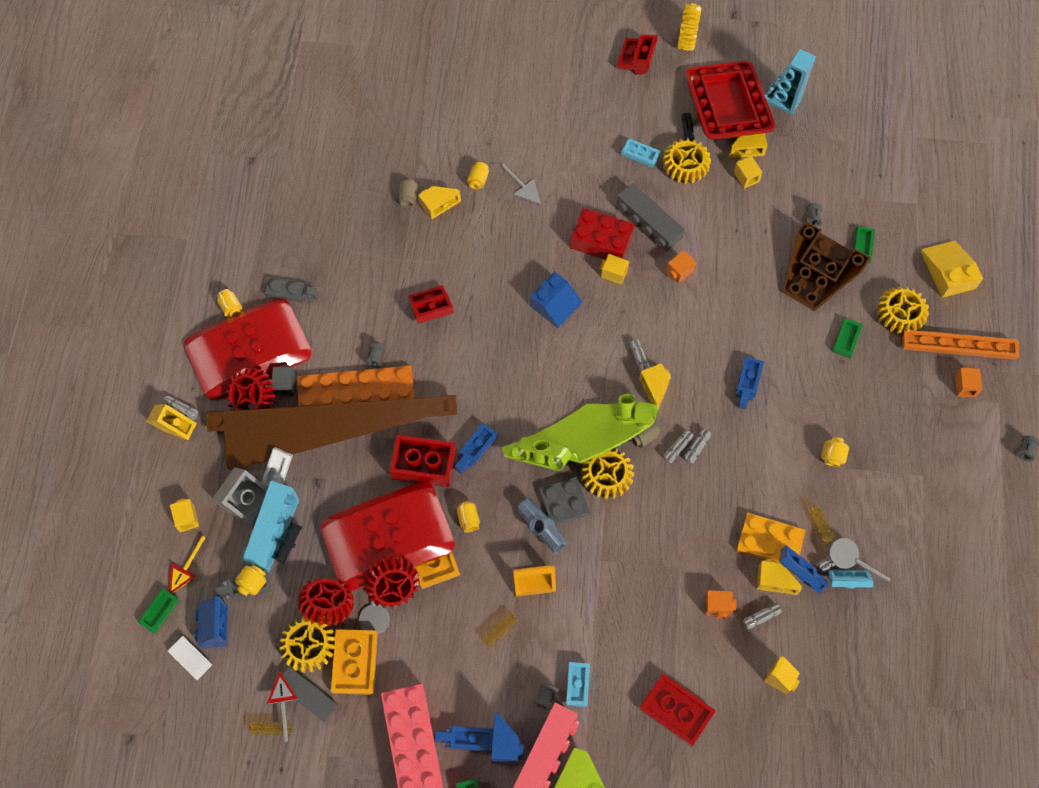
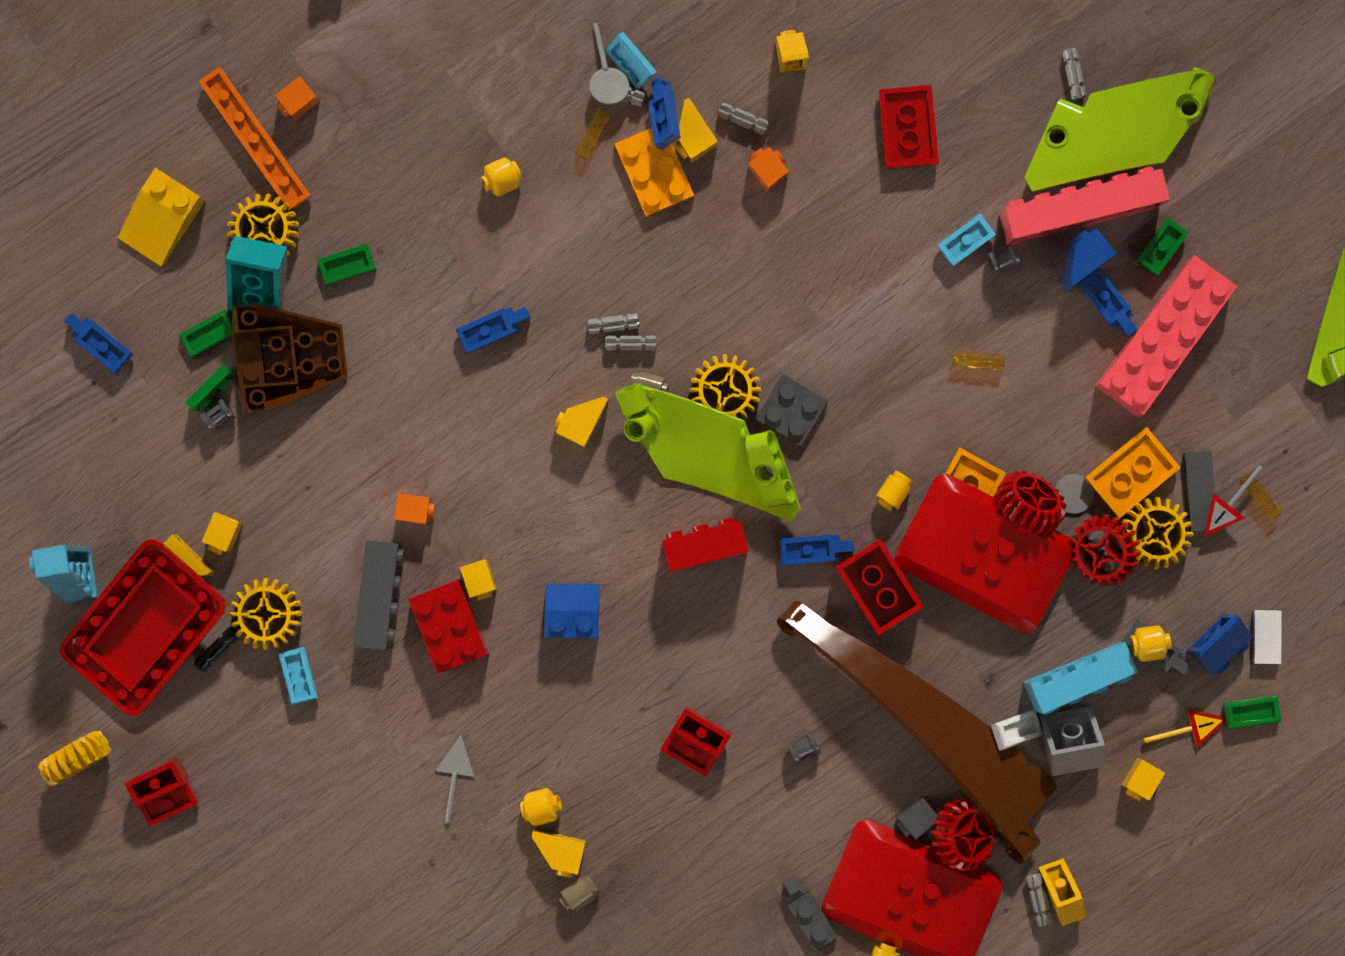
camera: 130 degrees left, 20 degrees up
black pin [273,522,303,564] -> none
orange plate [297,366,414,406] -> none
yellow brick [467,162,489,190] -> none
light orange tile [513,565,556,597] -> none
sand blue piece [517,498,568,554] -> none
light grey axle [629,339,650,373] -> none
none -> blue hinge [64,313,134,374]
none -> green plate [185,365,235,412]
none -> teal slope [226,236,287,313]
none -> yellow head [520,788,562,826]
none -> red brick [662,517,749,572]

